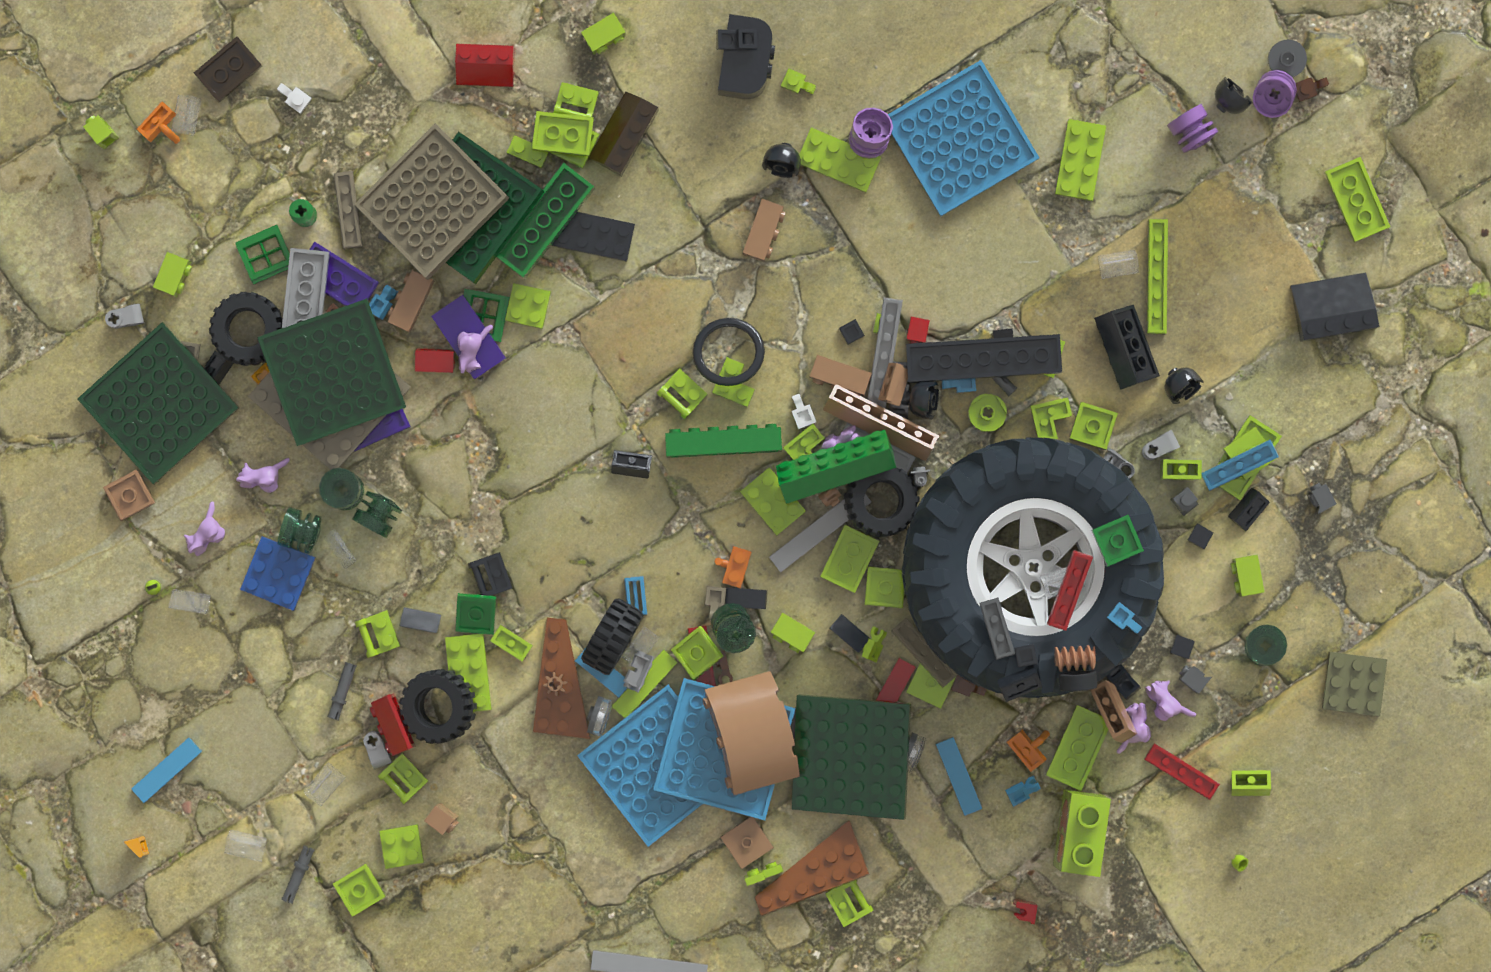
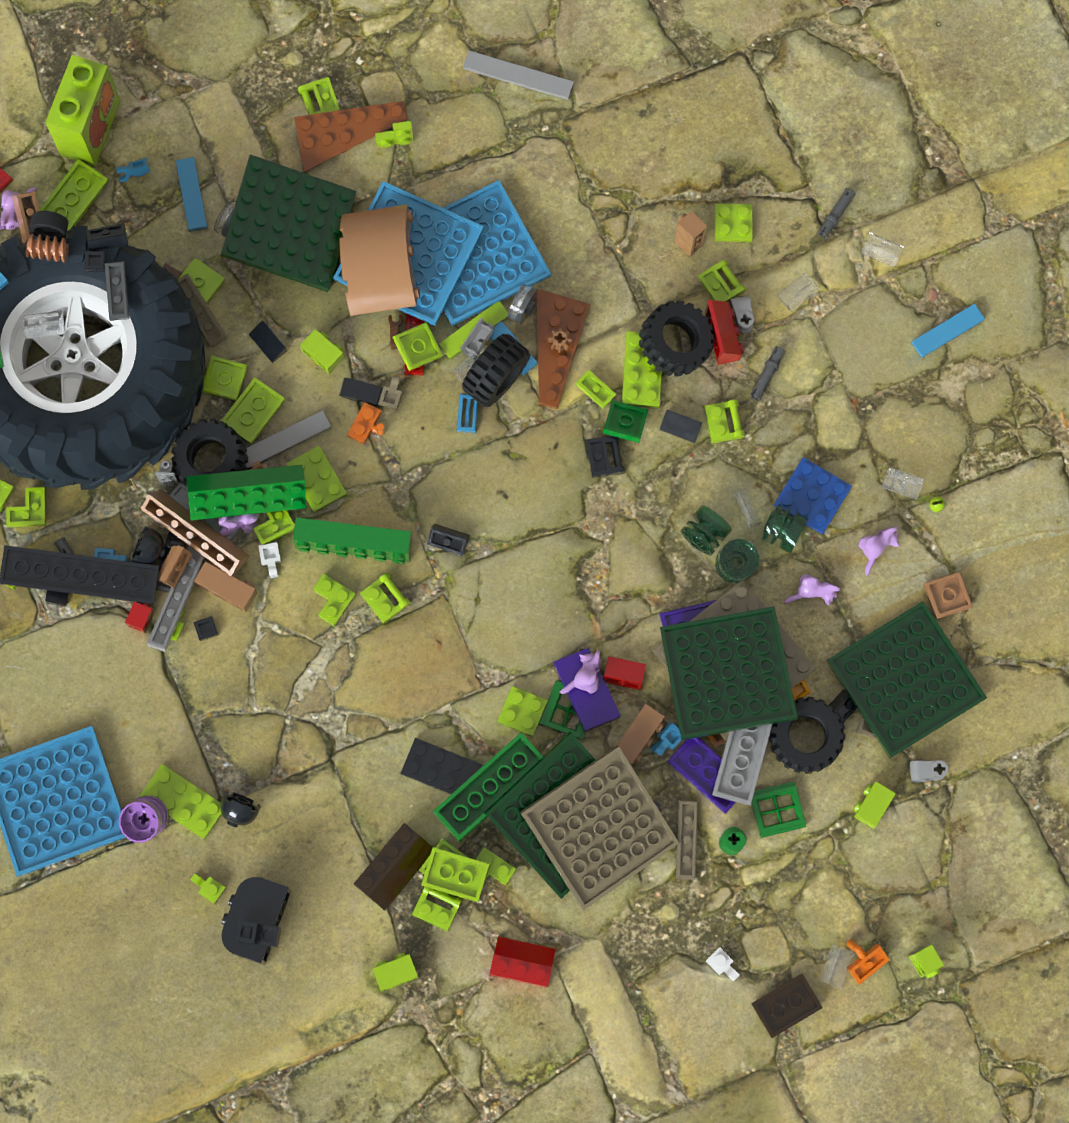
camera: 175 degrees left, 10 degrees down
light orange slope [124,836,149,858] -> none
lime plate [333,863,386,917] -> none
black wedge [692,318,765,386] -> none
clear green wheel [711,603,756,653] -> none
medium nougat plate [721,817,774,869] -> none
medium nougat brick [743,199,786,262] -> none
lime plate [862,626,887,663] -> none
red tile [875,658,916,702] -> none
lime plate [968,394,1007,432] -> none
orange plate [1007,729,1050,772] -> none
red hinge [1013,899,1038,925] -> none
red tile [1047,550,1093,631] -> none

